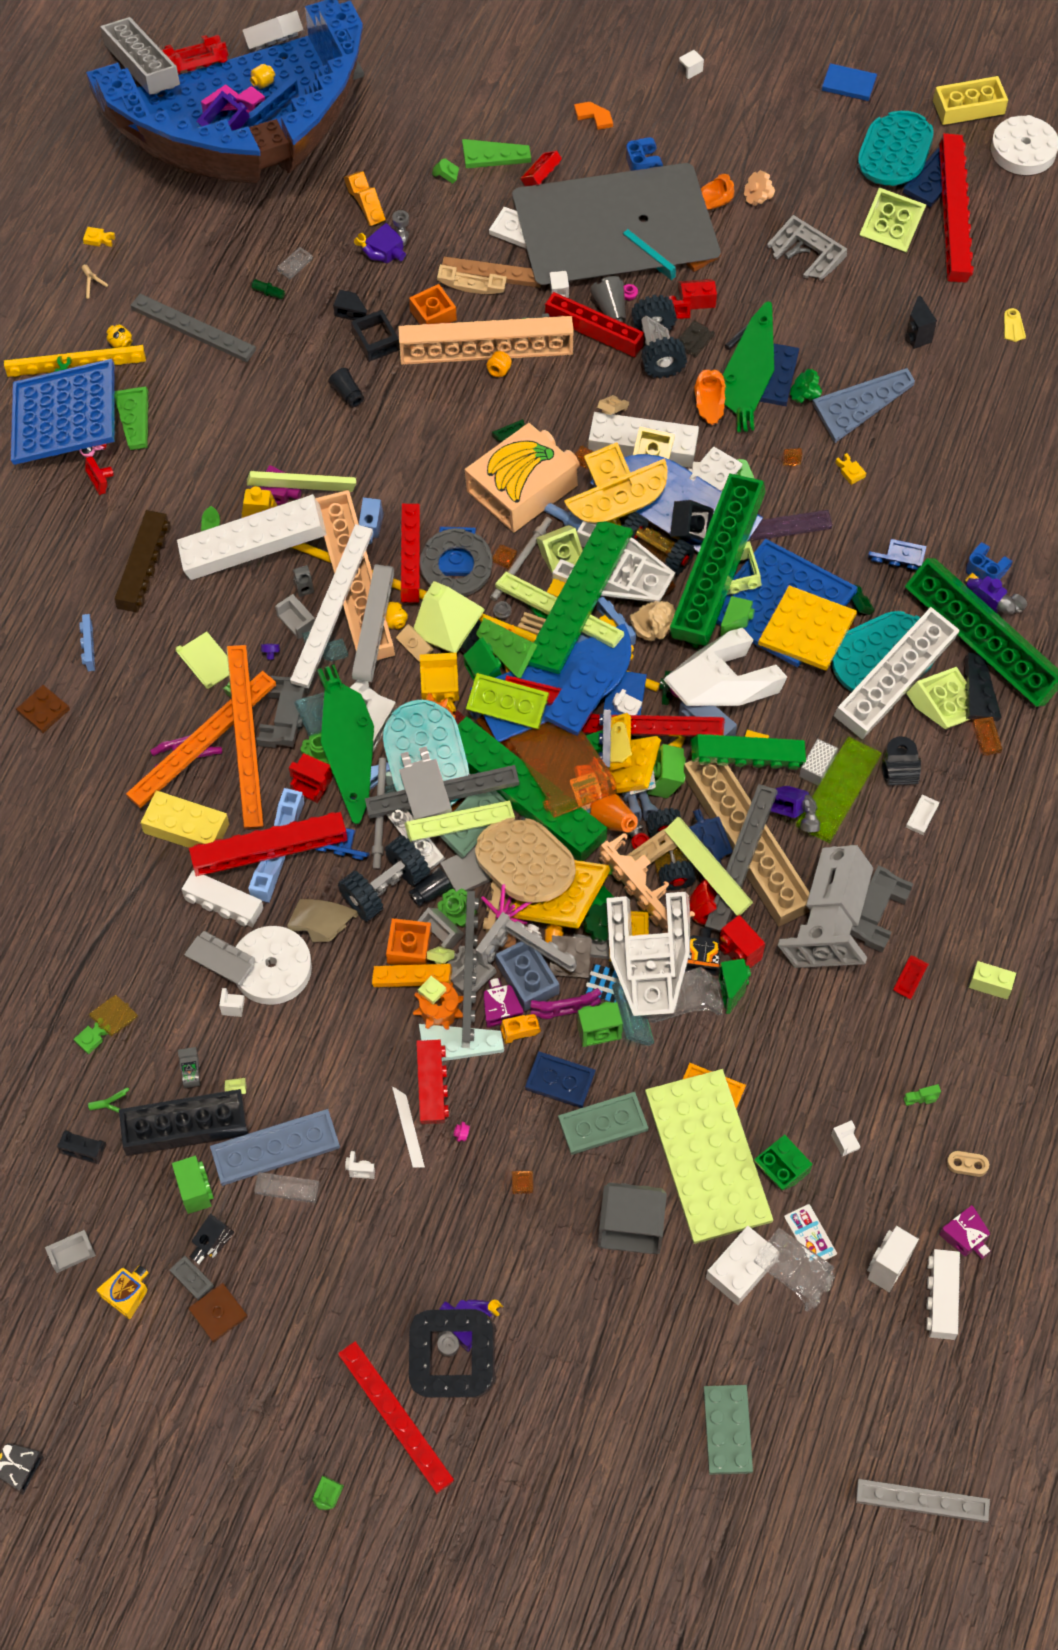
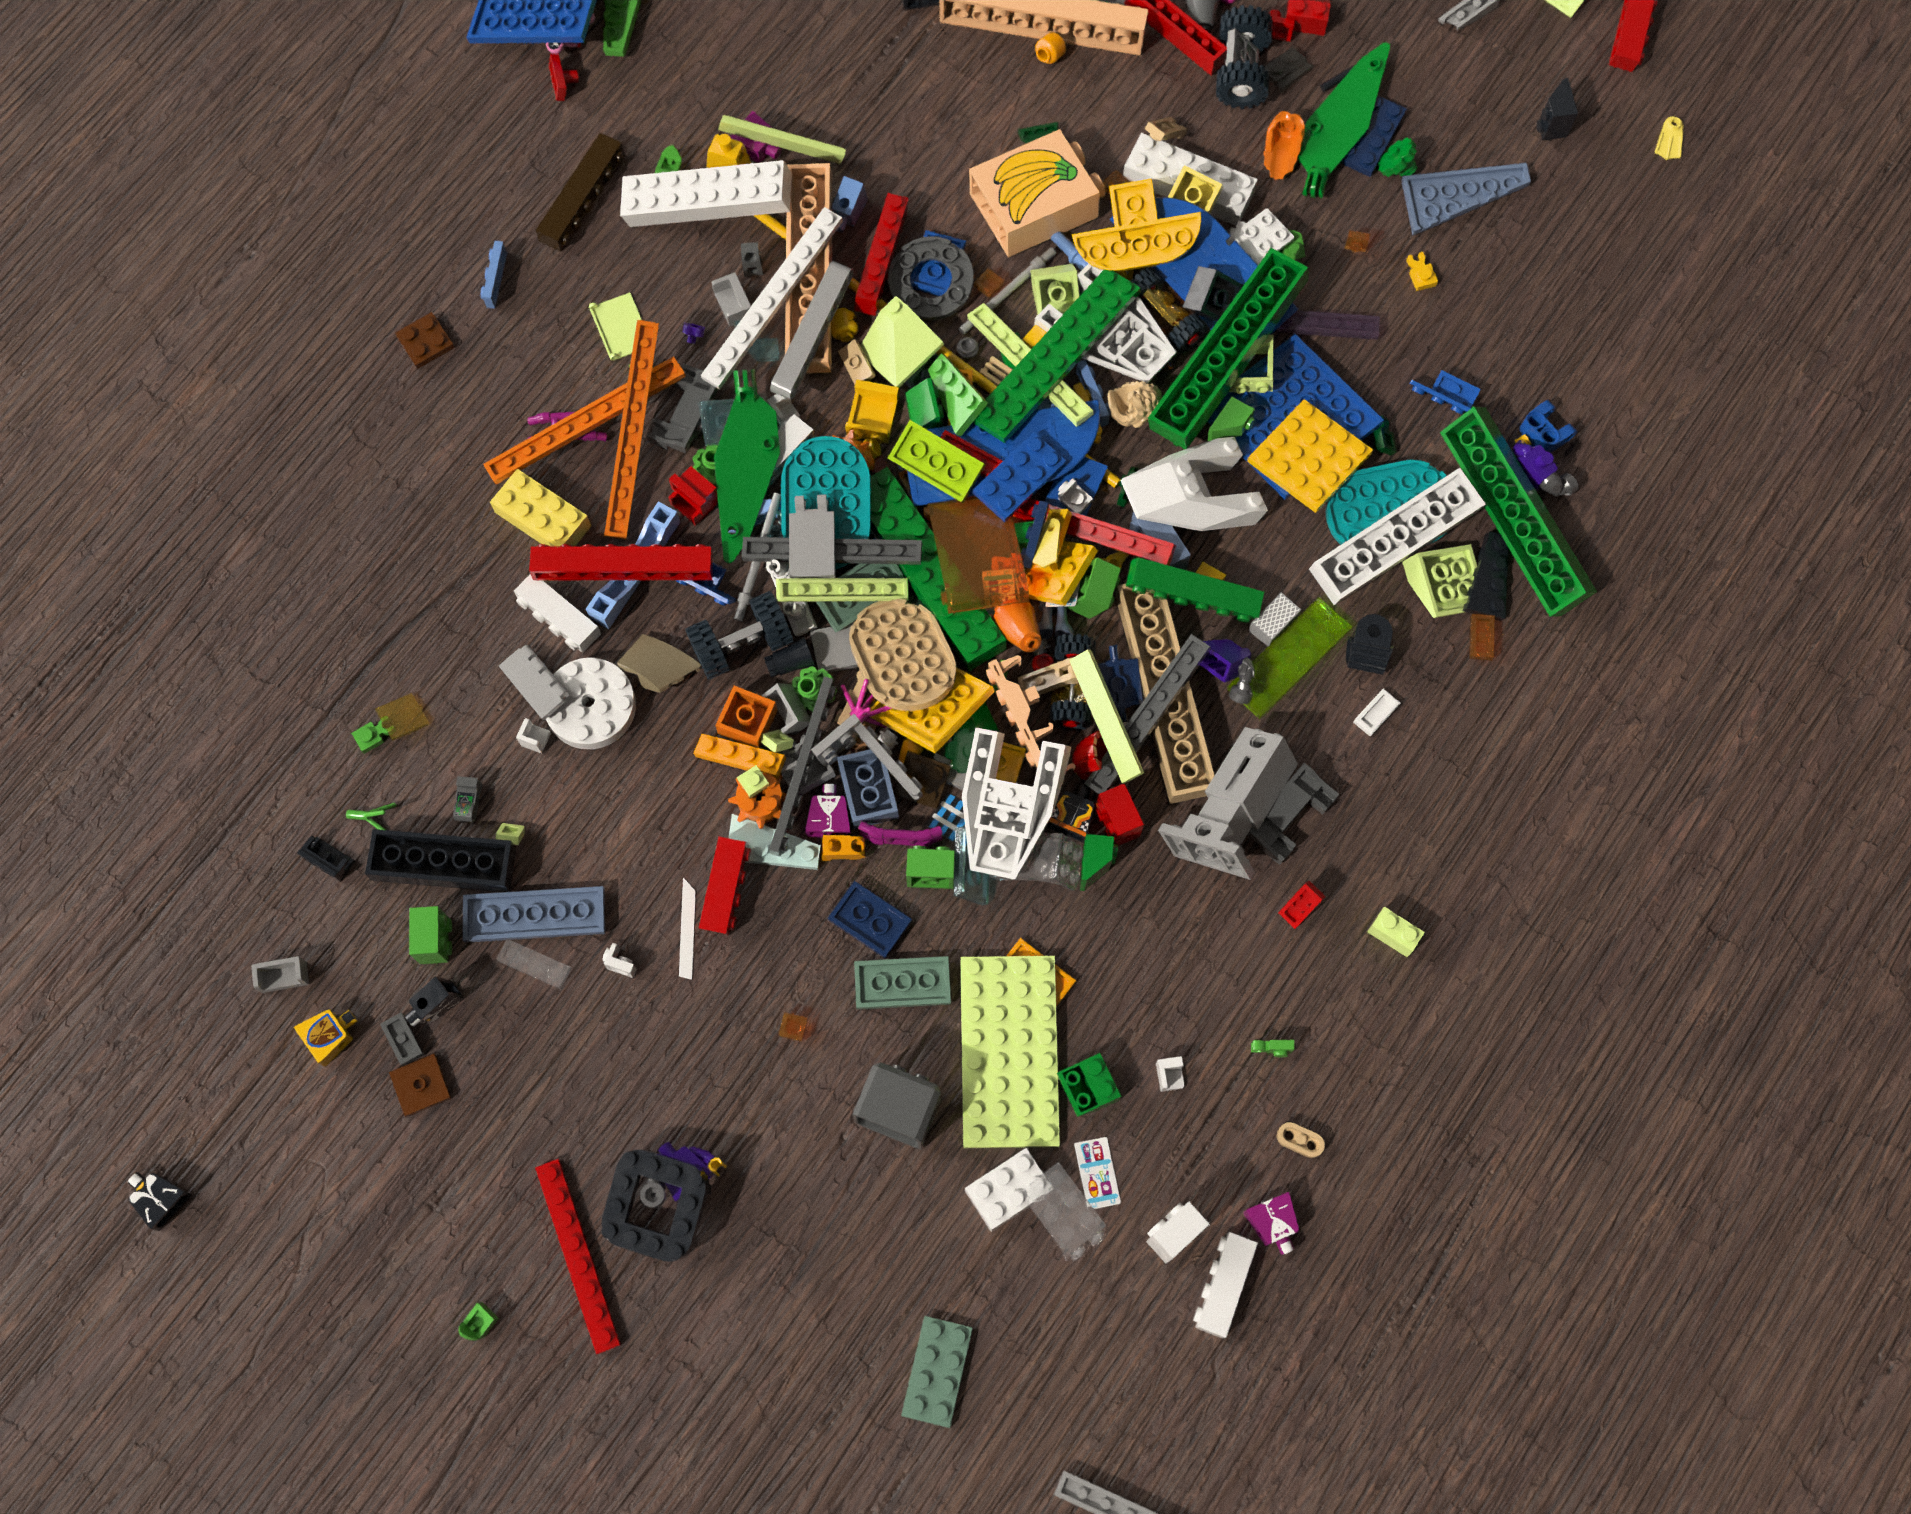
camera: 15 degrees right, 10 degrees up
black plant [328,368,364,408] -> none
dark pink plate [454,1121,470,1142] -> none

